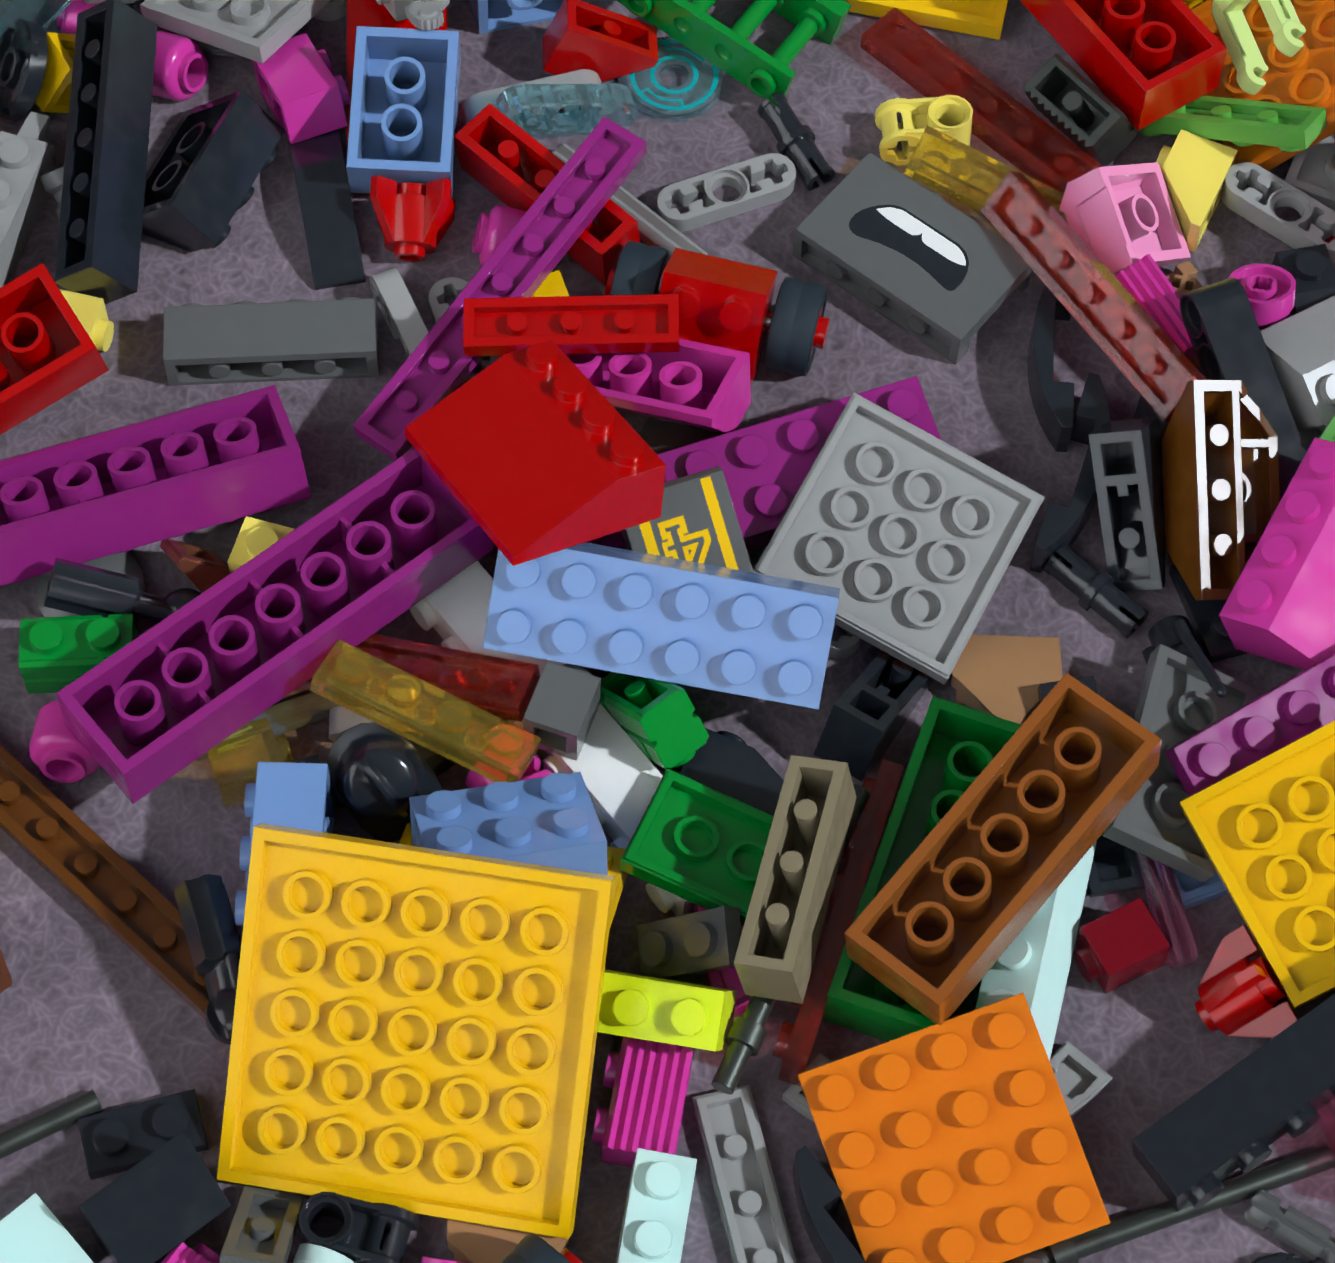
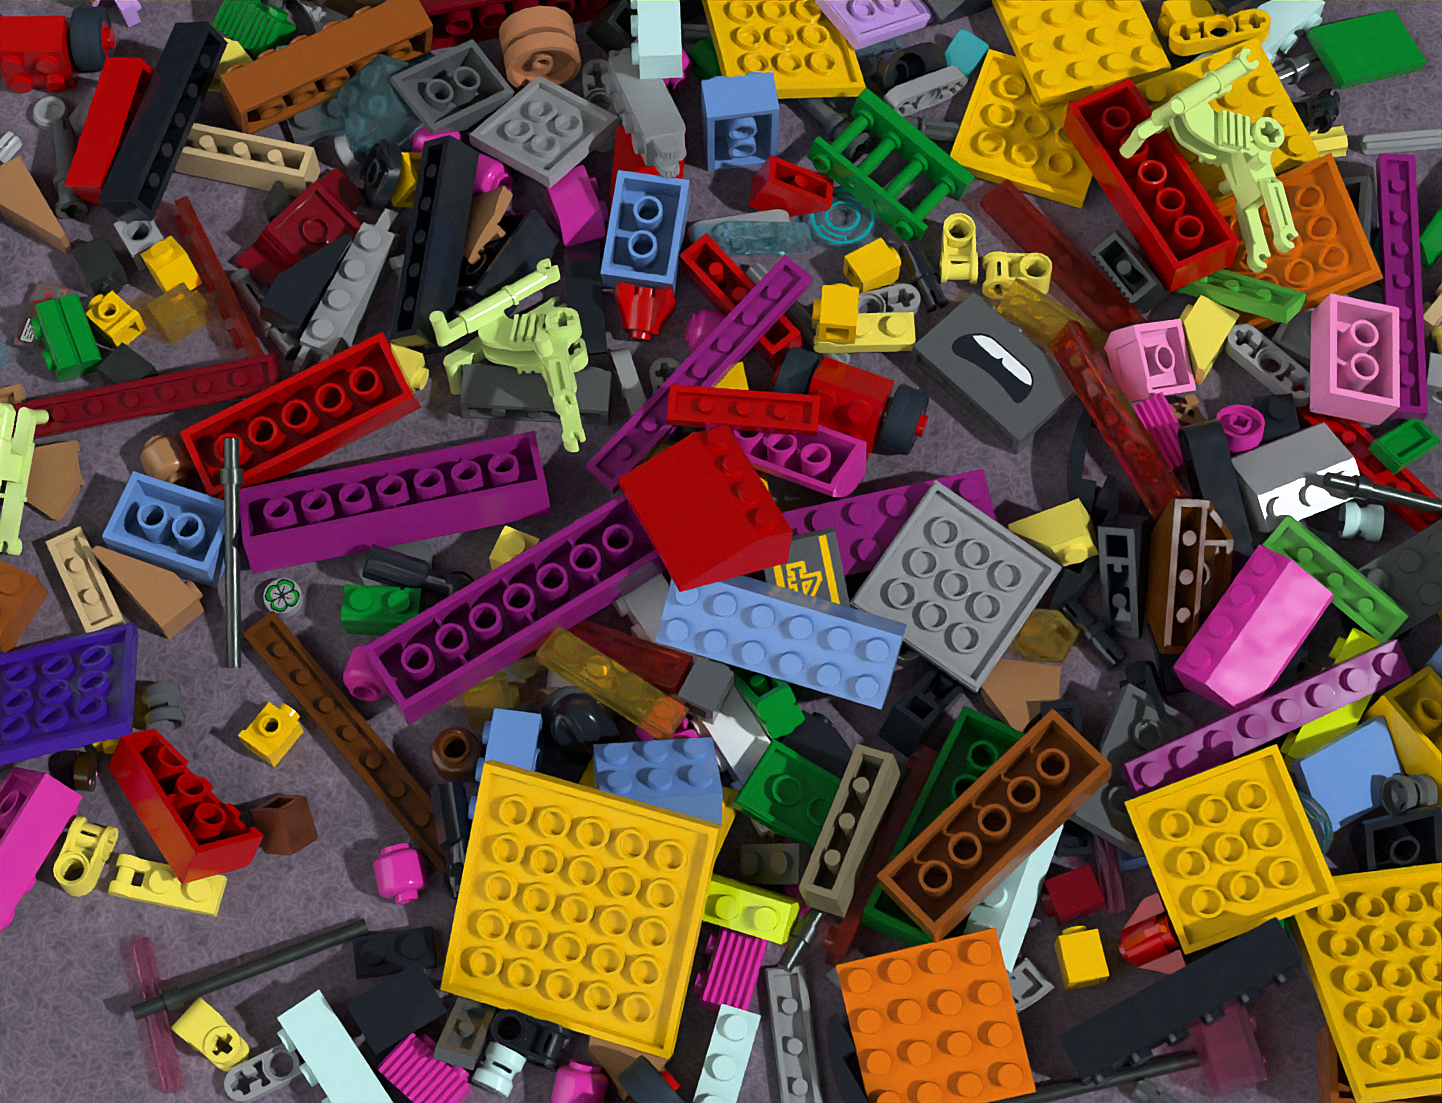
camera: 10 degrees right, 5 degrees up
copper slope [160,538,230,593] -> none
none -> dark pink head [373,843,429,905]
none -> yellowish green piece [429,259,589,452]
none -> reddish brown head [430,727,483,783]
none -> medium nougat slope [463,185,513,265]
none -> yellow brick [812,283,860,344]
none -> light yellow plate [812,312,916,353]
none -> yellow brick [843,237,901,294]
none -> light yellow piece [939,213,978,284]
none -> light yellow slope [1008,498,1099,567]
none -> clear yellow brick [1011,609,1079,664]
none -> yellow brick [1054,926,1109,991]

